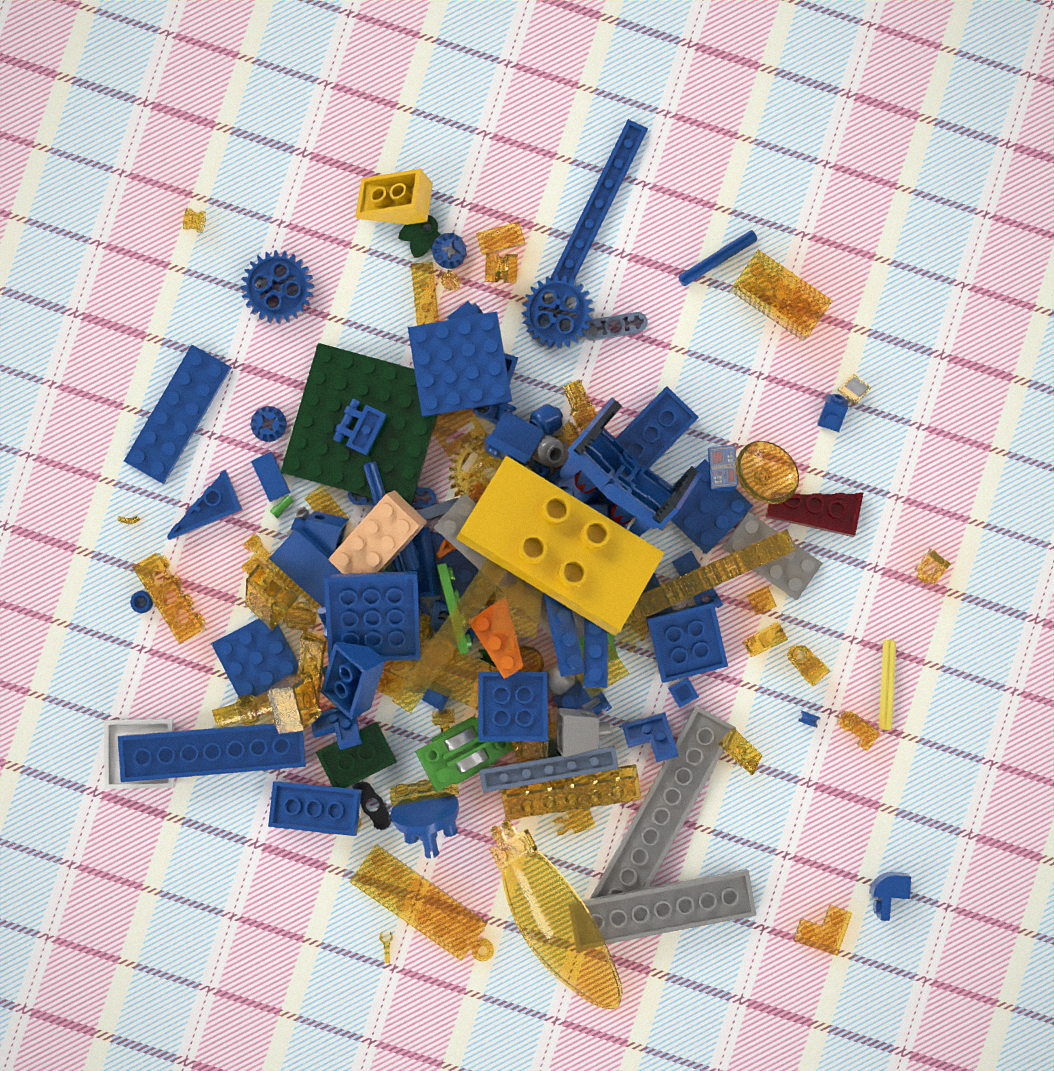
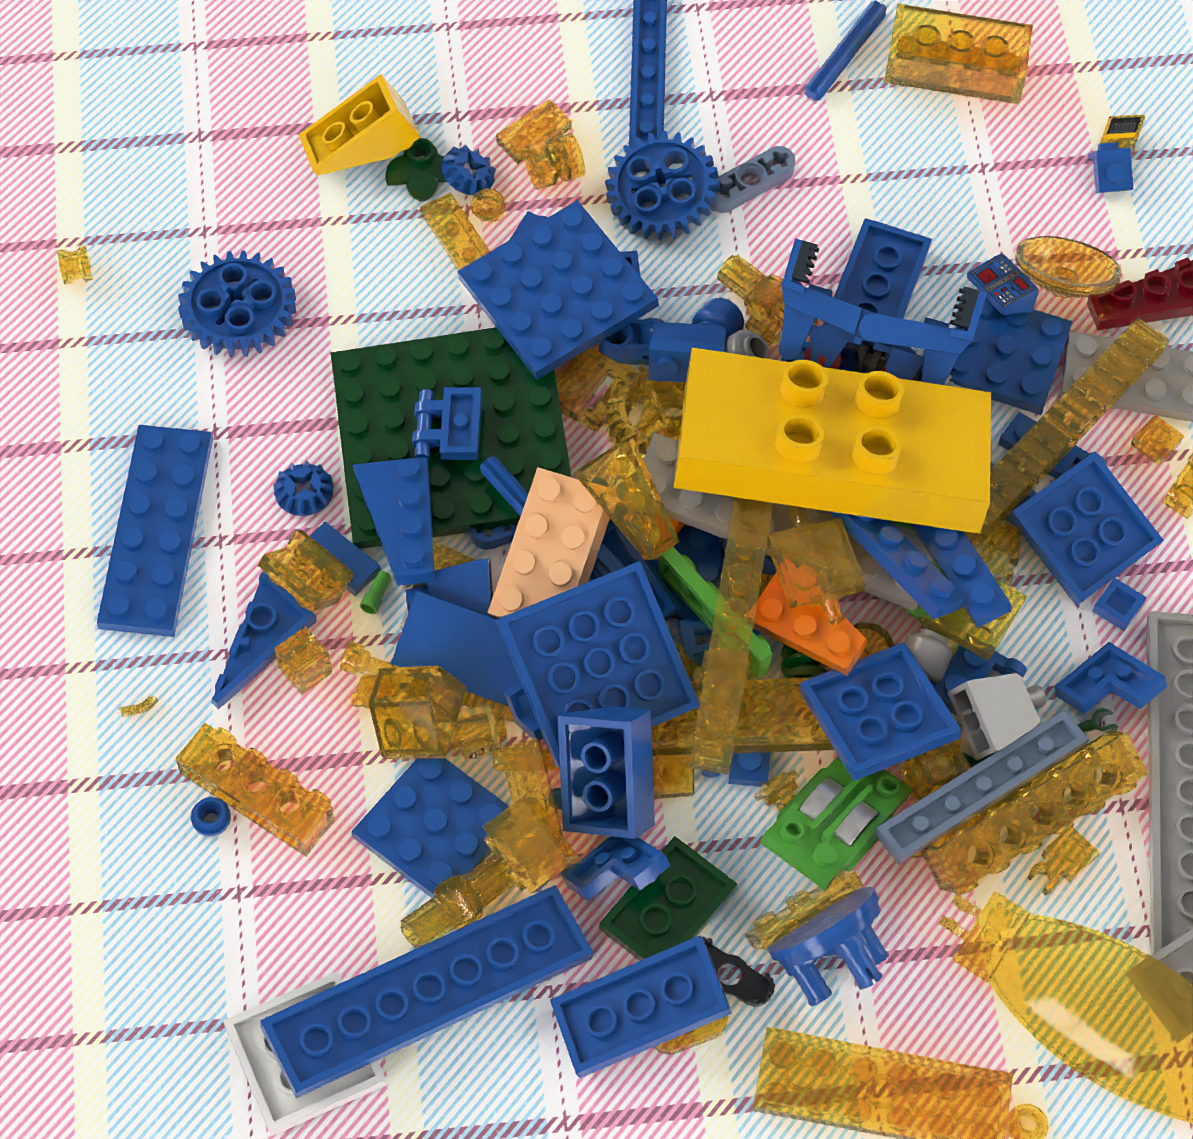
camera: 25 degrees left, 25 degrees down
none -> clear yellow bracket [257,529,353,612]
none -> clear yellow brick [274,626,332,695]
none -> blue wing [353,456,435,586]
none -> clear yellow wing [573,438,680,560]
none -> dark green hand [1077,708,1119,734]

